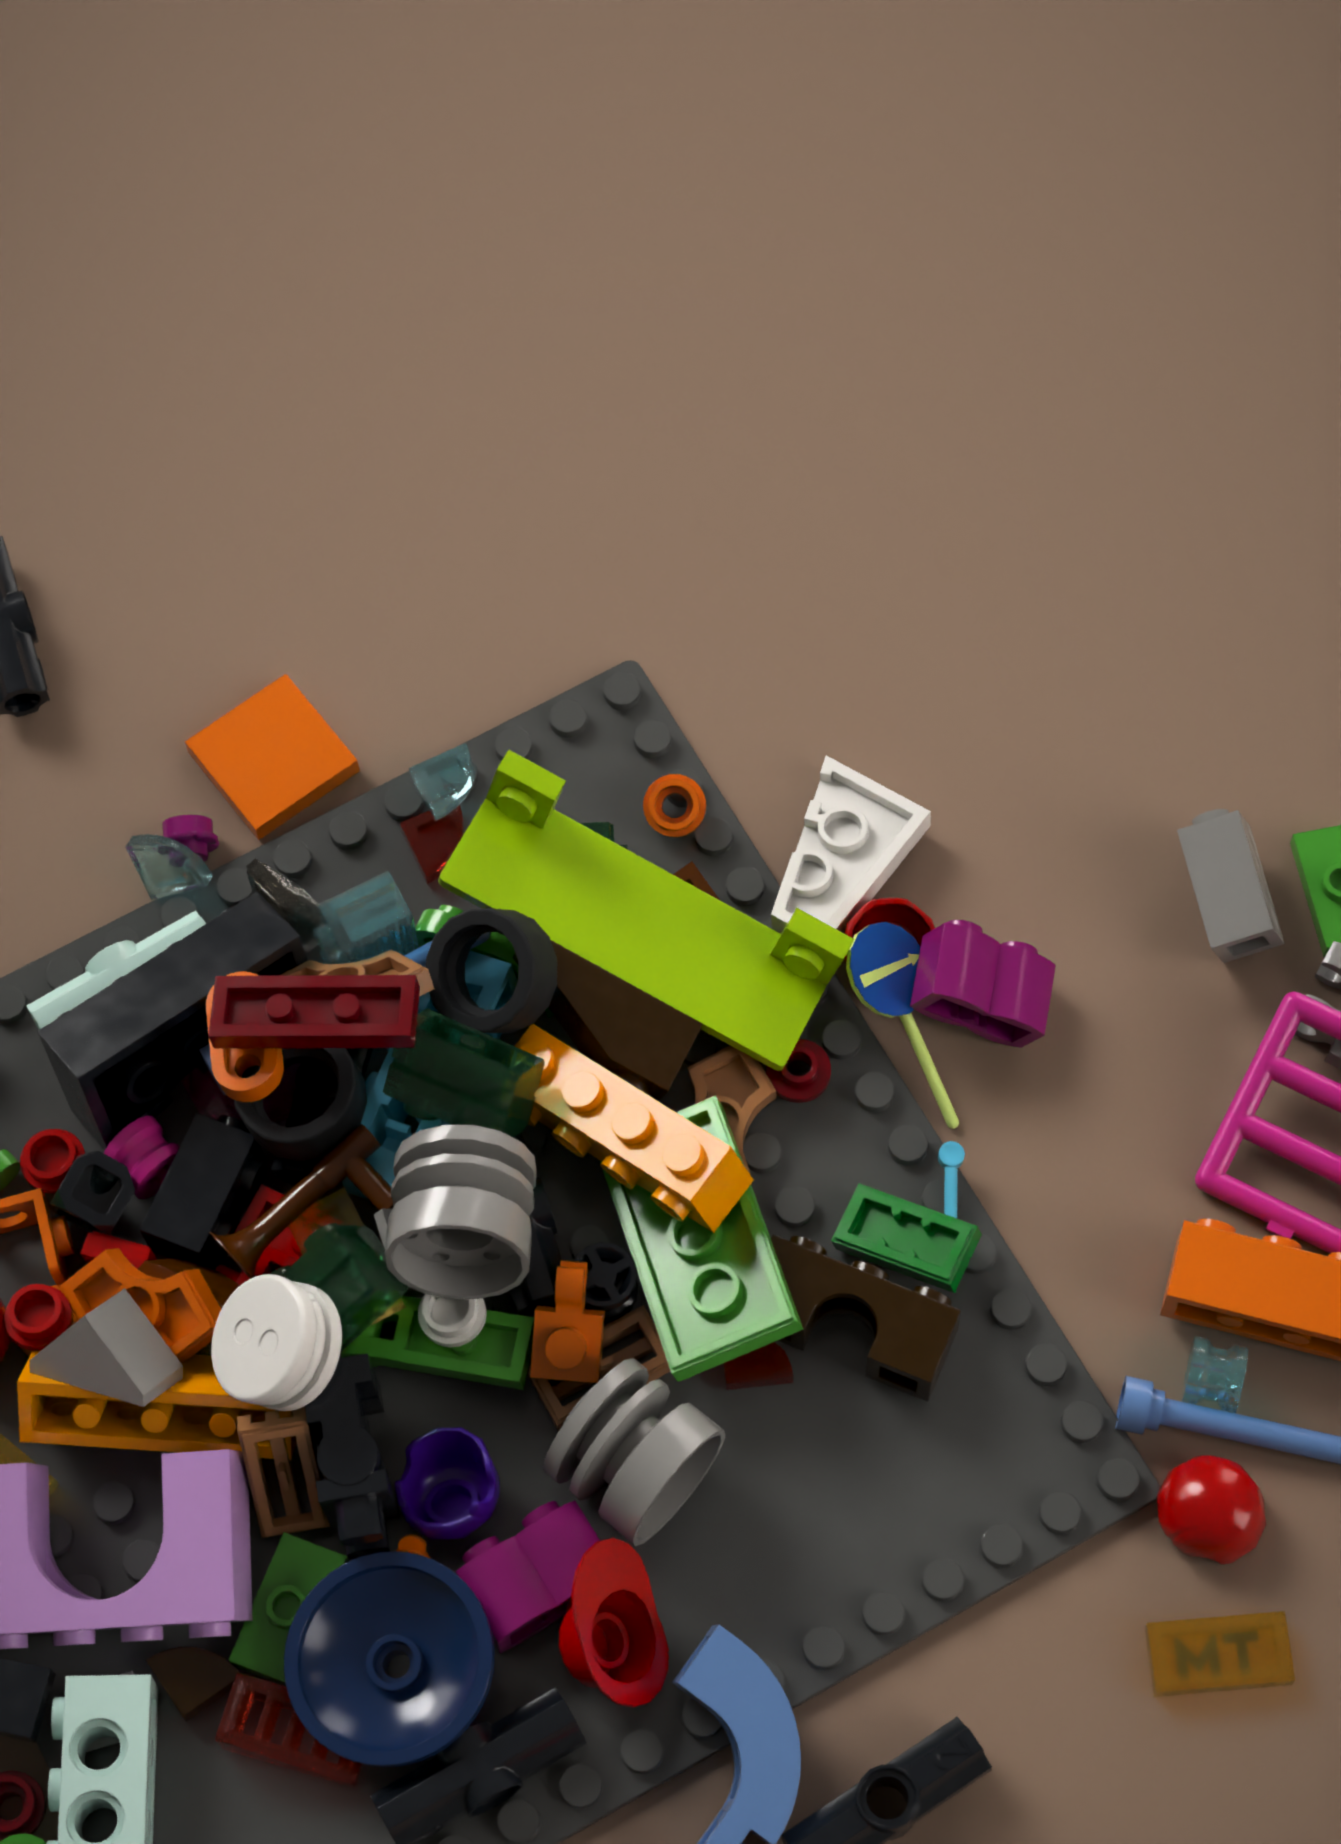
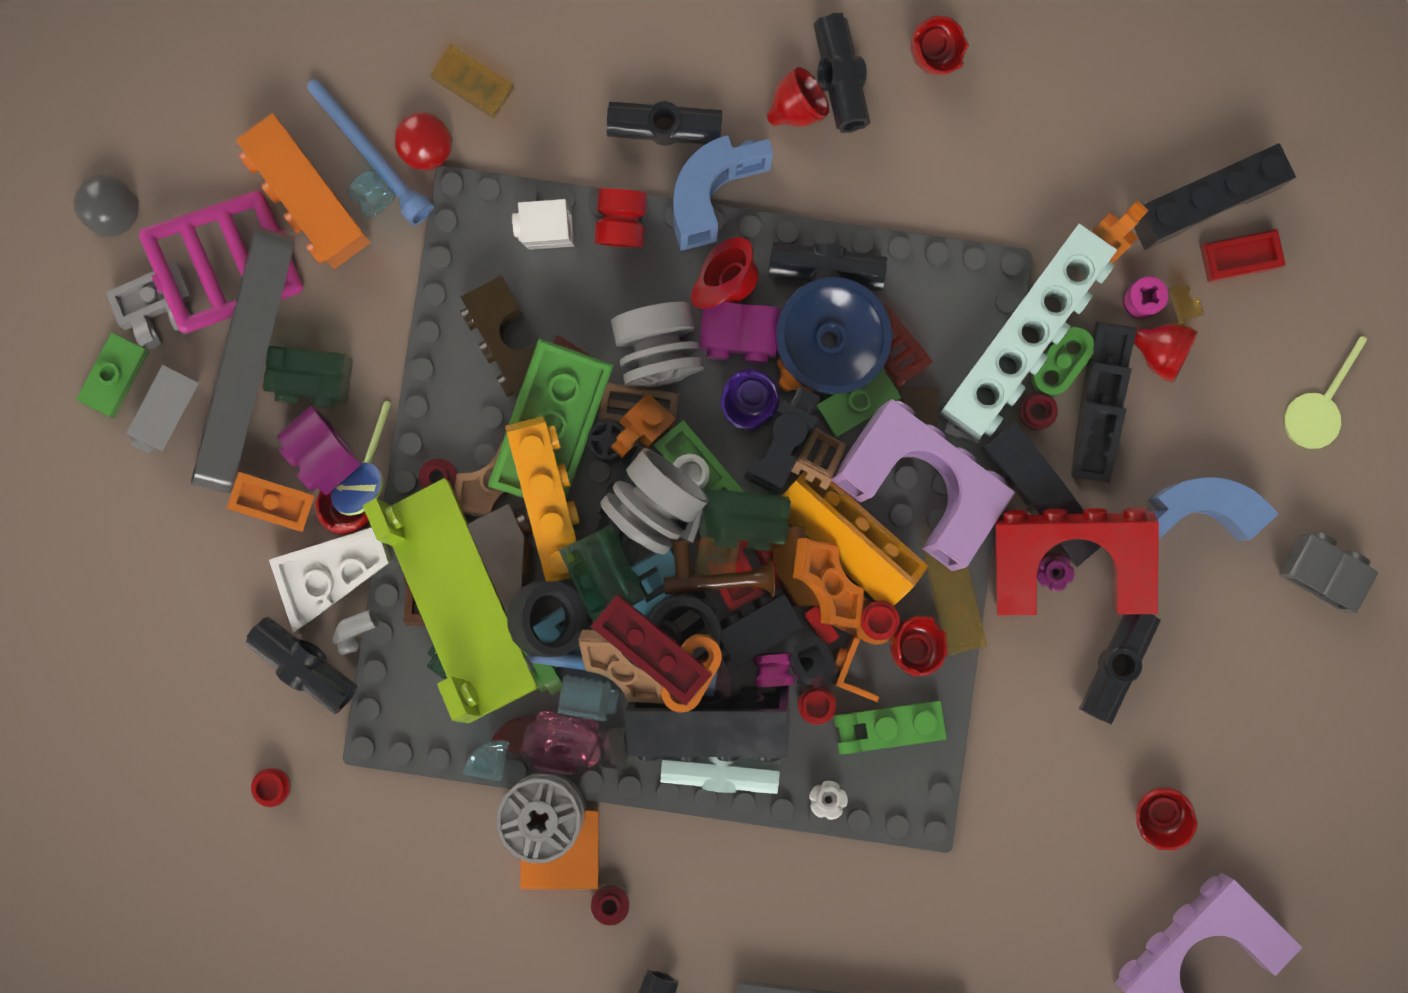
camera: 145 degrees left, 20 degrees up
light grey slope [29,1288,183,1407] -> none
clear light blue tile [125,834,213,900] -> none
magenta plate [157,815,219,865] -> none
white head [211,1274,342,1411] -> none
orange plate [643,774,706,837] -> none
green plate [831,1183,982,1294] -> none
medium azure hinge [937,1141,965,1218] -> none
none -> dark grey beam [191,226,295,493]
none -> orange plate [226,472,314,532]
none -> black piece [245,617,358,714]
none -> red plate [251,768,291,807]
none -> clear green brick [263,345,353,409]
none -> light grey arm [332,609,378,656]
none -> light grey wheel [497,771,586,863]
none -> white piece [512,199,575,250]
none -> clear pink plate [521,711,601,774]
none -> dark red plate [591,885,630,926]
none -> red wheel [594,188,648,248]

